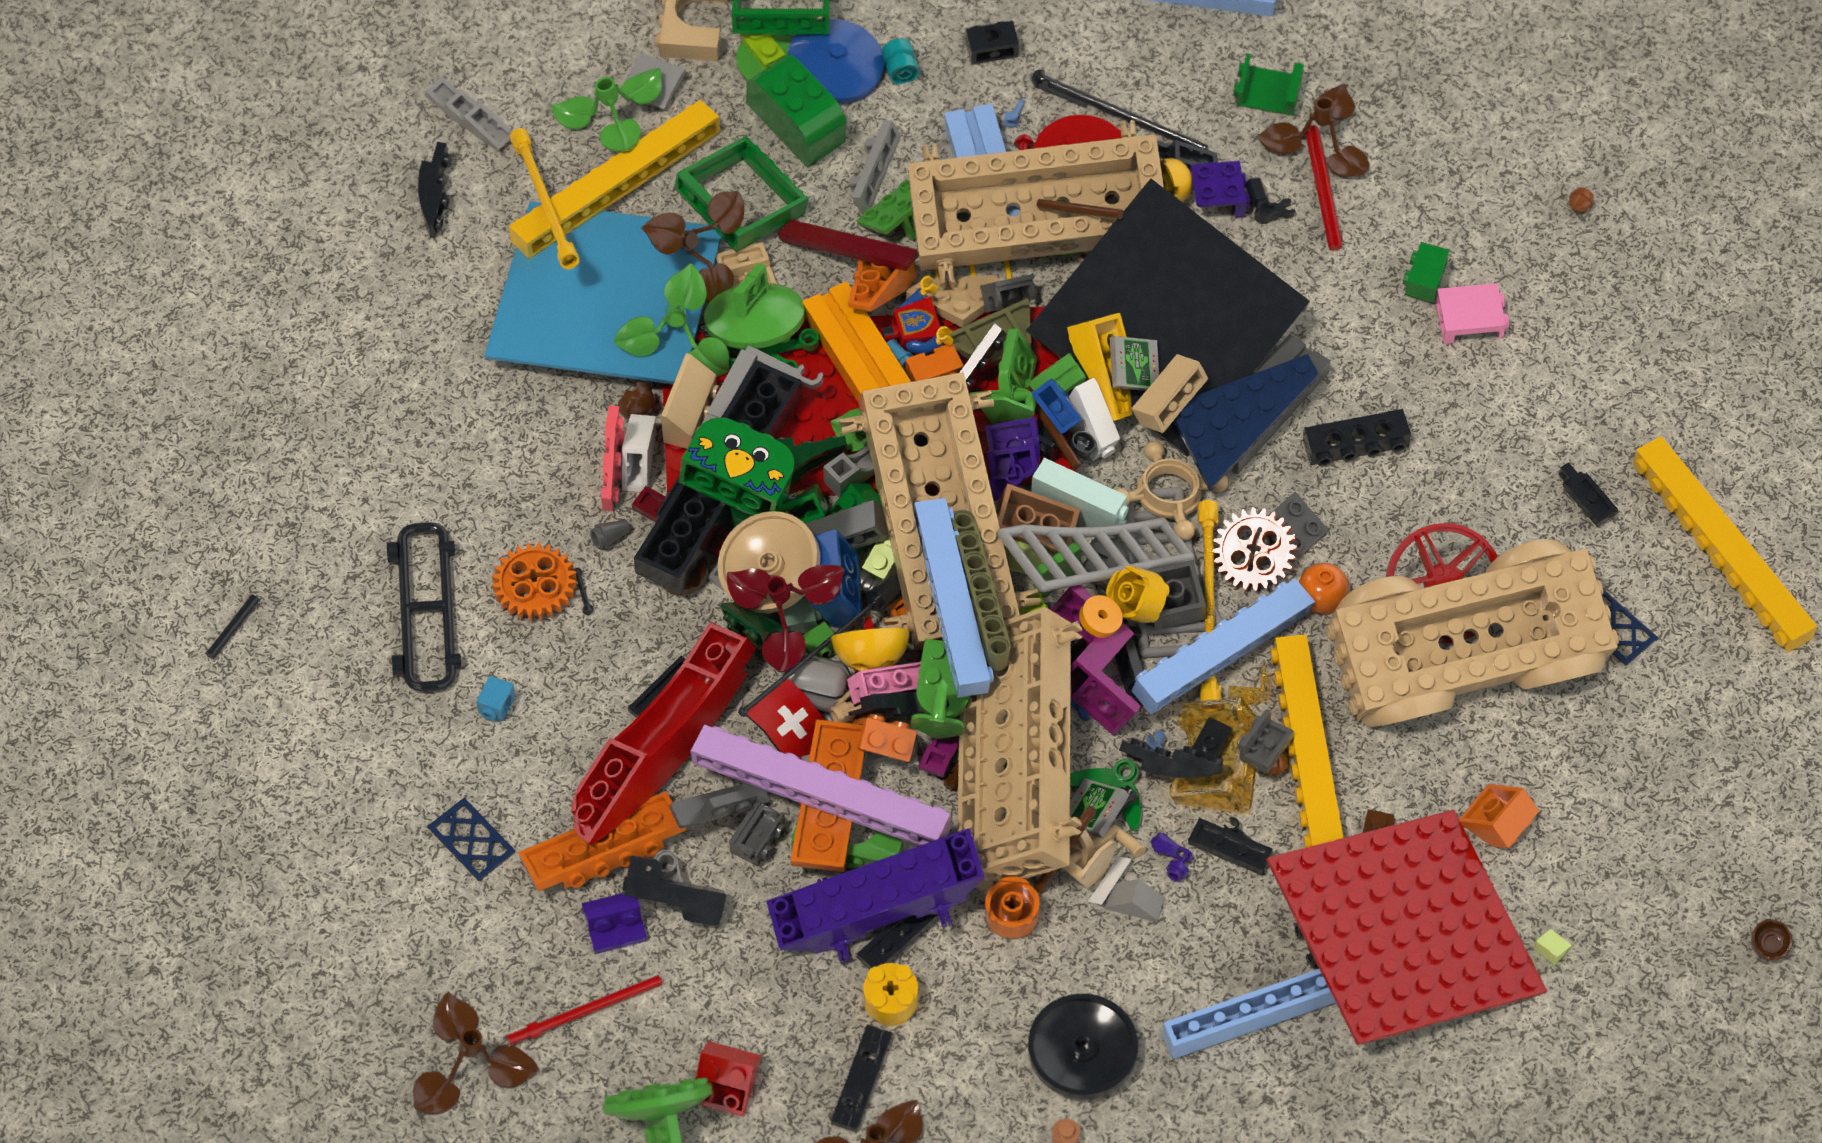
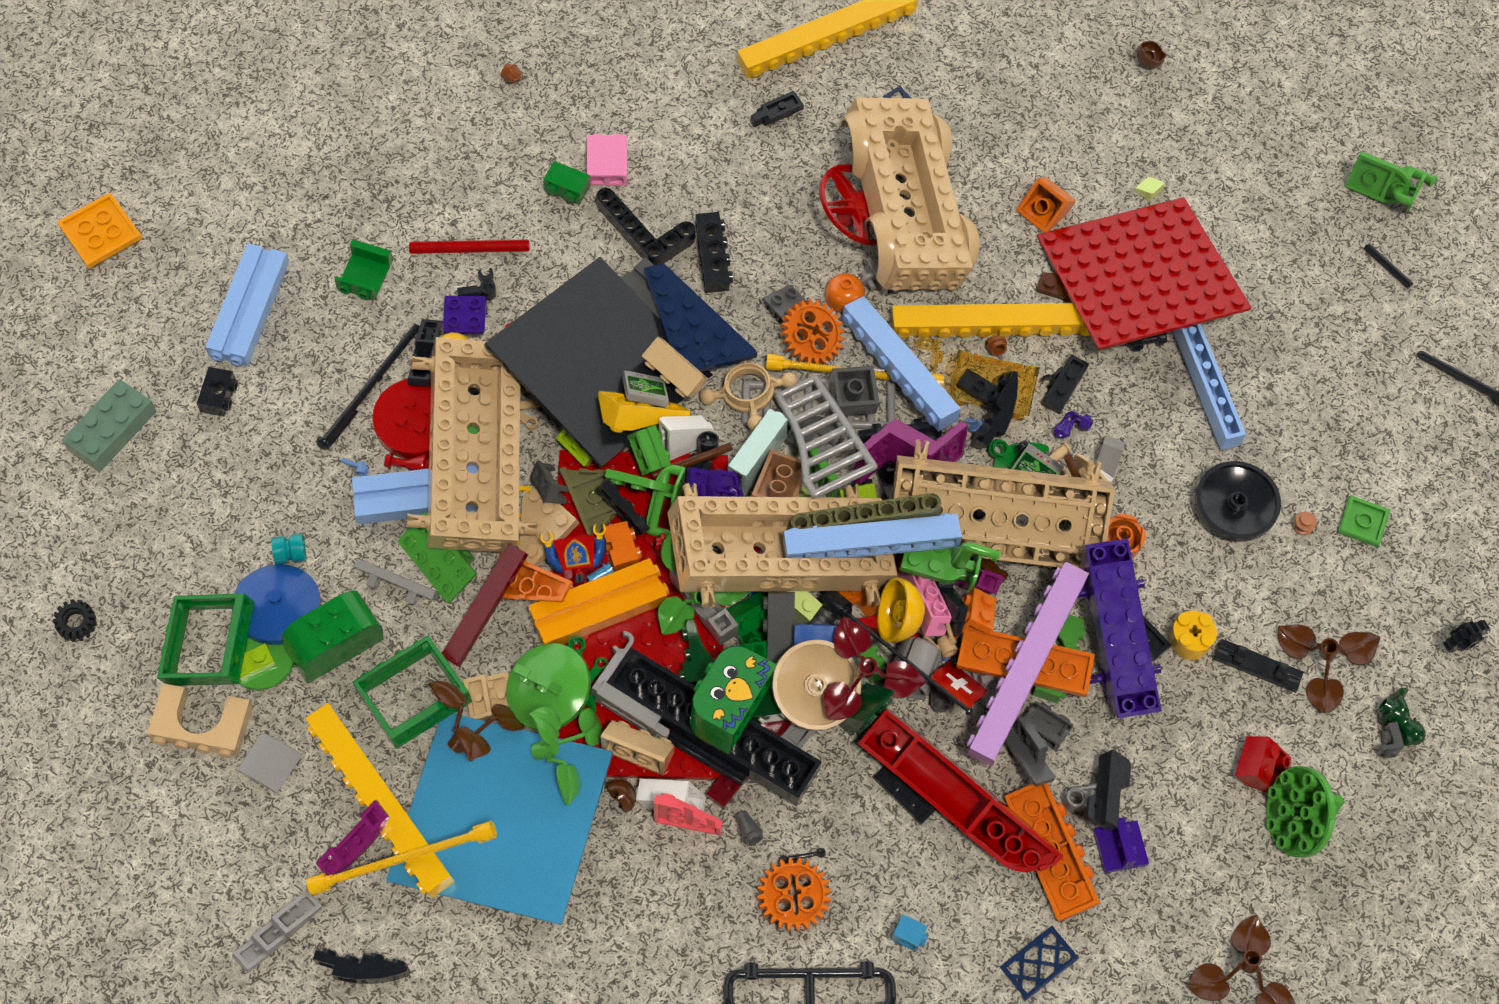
camera: 90 degrees left, 5 degrees up
red bar [506,975,662,1046] -> none
bright green plant [551,68,662,152] -> none
black brick [965,20,1019,65] -> none
blue slope [1031,378,1083,435] -> none
reddish brown bar [1037,199,1124,219] -> none
light orange piece [1079,595,1123,638] -> none
yellow brick [1106,566,1169,623] -> none
dark grey bracket [1238,709,1294,773] -> none
reddish brown plant [1257,83,1369,177] -> none
none -> magenta slope [316,800,390,875]
none -> black beam [597,188,696,265]

